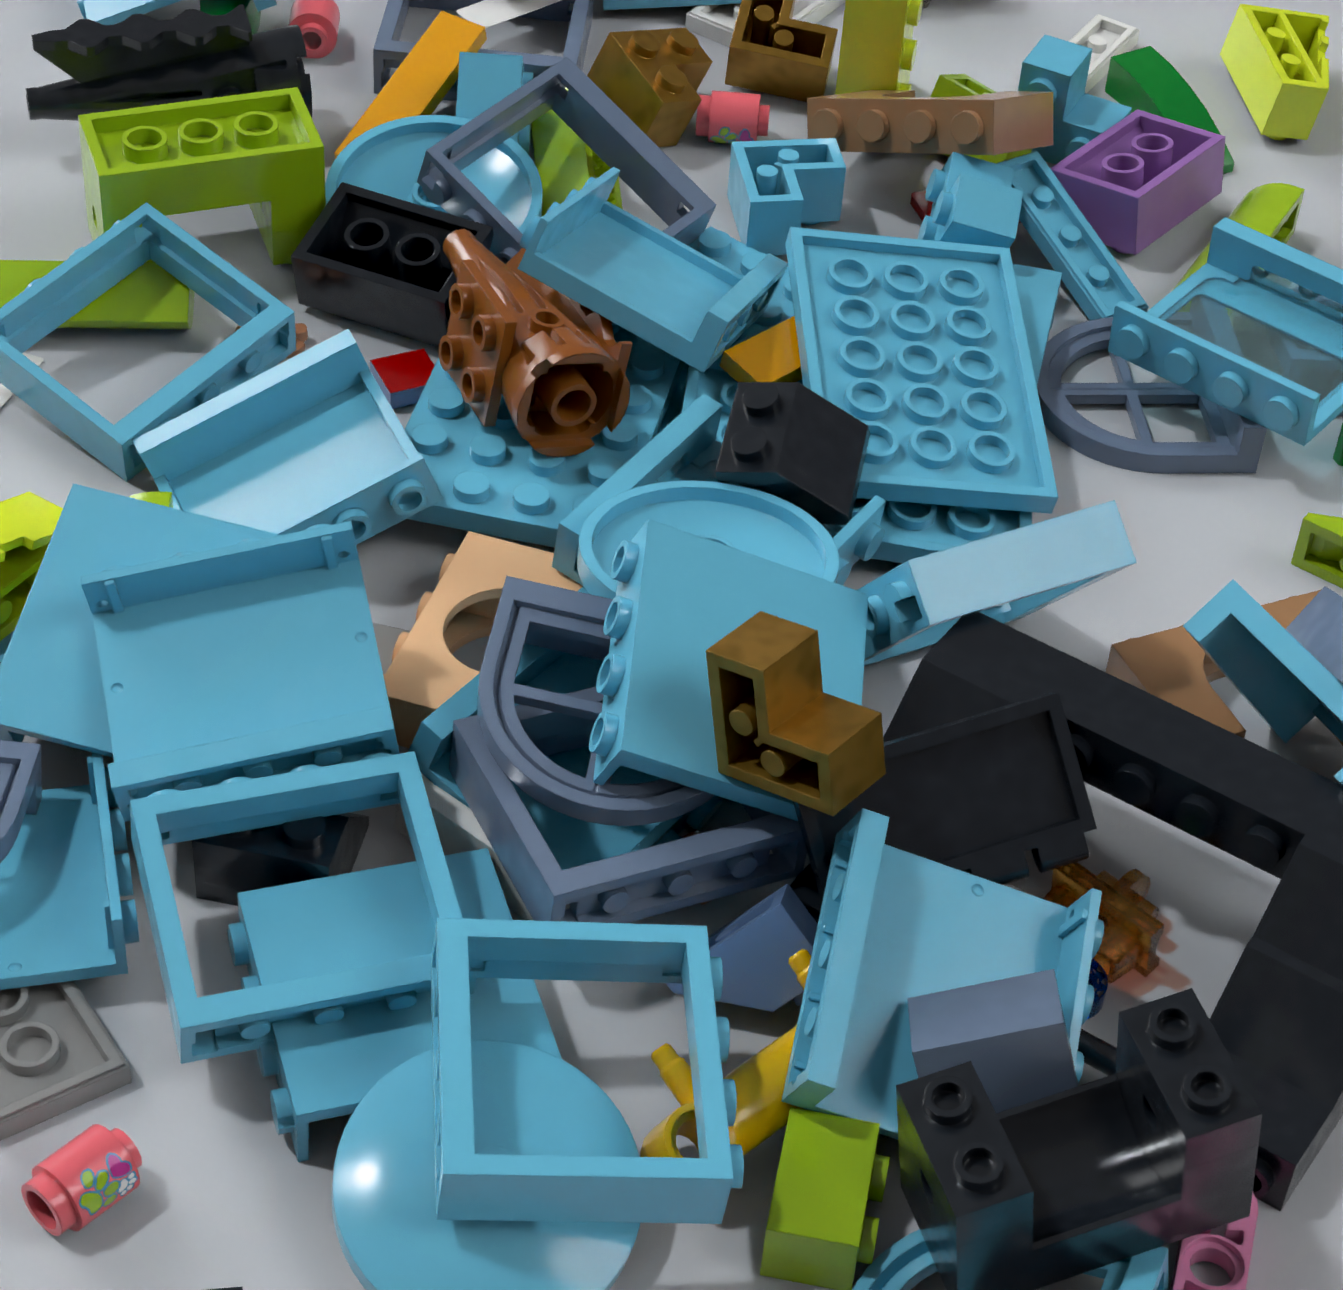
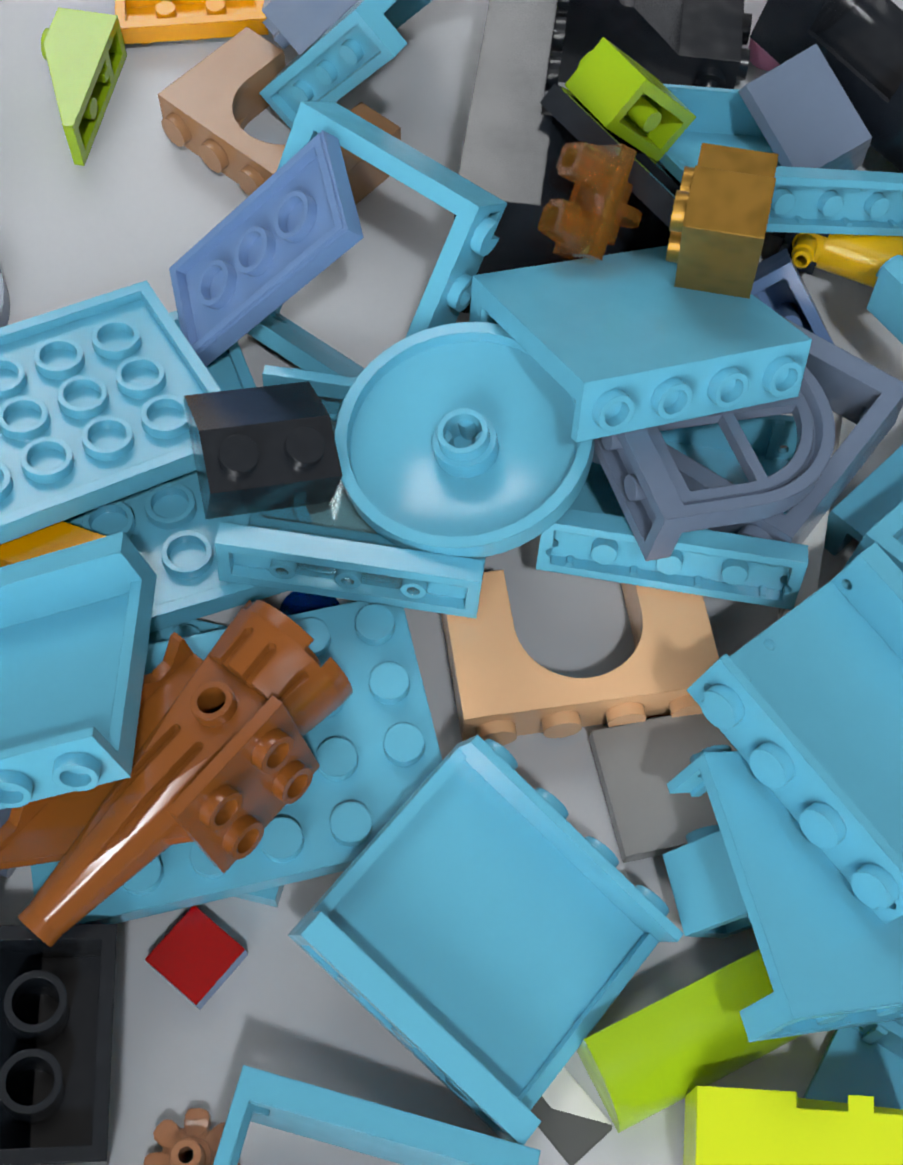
camera: 115 degrees left, 20 degrees up
none -> medium blue tile [169,130,364,367]
none -> clear orange hips [537,142,642,261]
none -> lime brick [565,37,696,162]

